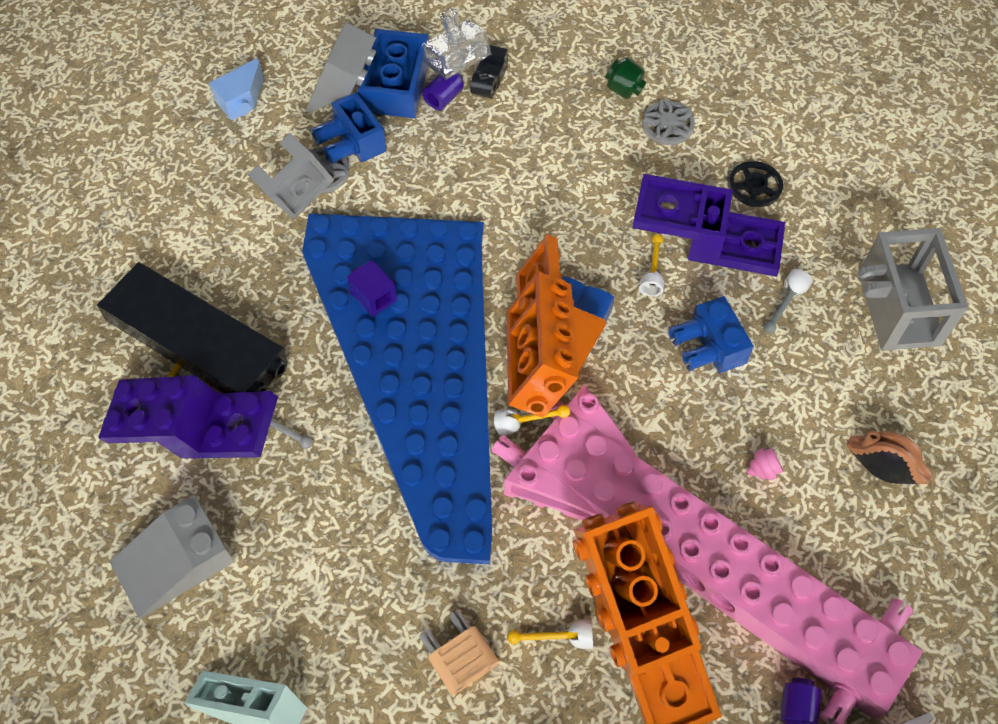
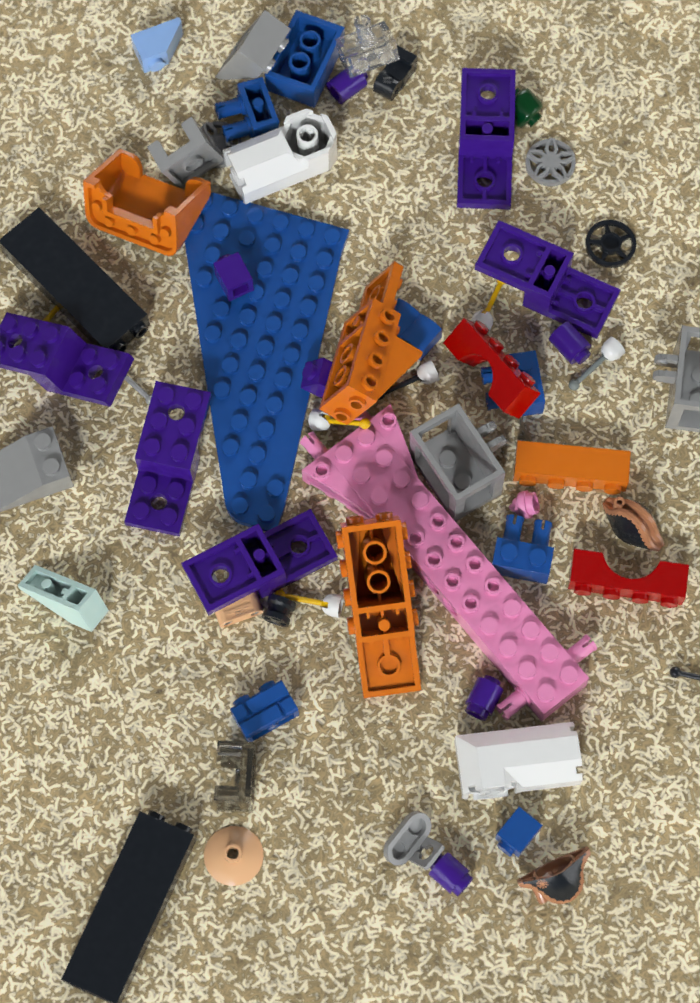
camera: 15 degrees right, 10 degrees up
none -> orange windscreen [83,148,211,256]
none -> dark purple bracket [124,381,211,537]
none -> dark purple bracket [181,509,338,616]
none -> white brick [223,108,337,204]
none -> black wheel [262,594,296,627]
none -> dark purple brick [300,358,333,399]
none -> white hinge [378,360,440,400]
none -> light grey piece [409,403,507,522]
none -> red arch [443,318,541,419]
none -> dark purple bracket [457,68,516,210]
none -> blue brick [492,514,554,584]
none -> orange brick [513,440,631,495]
none -> dark purple brick [549,321,591,364]
none -> red arch [568,549,689,608]

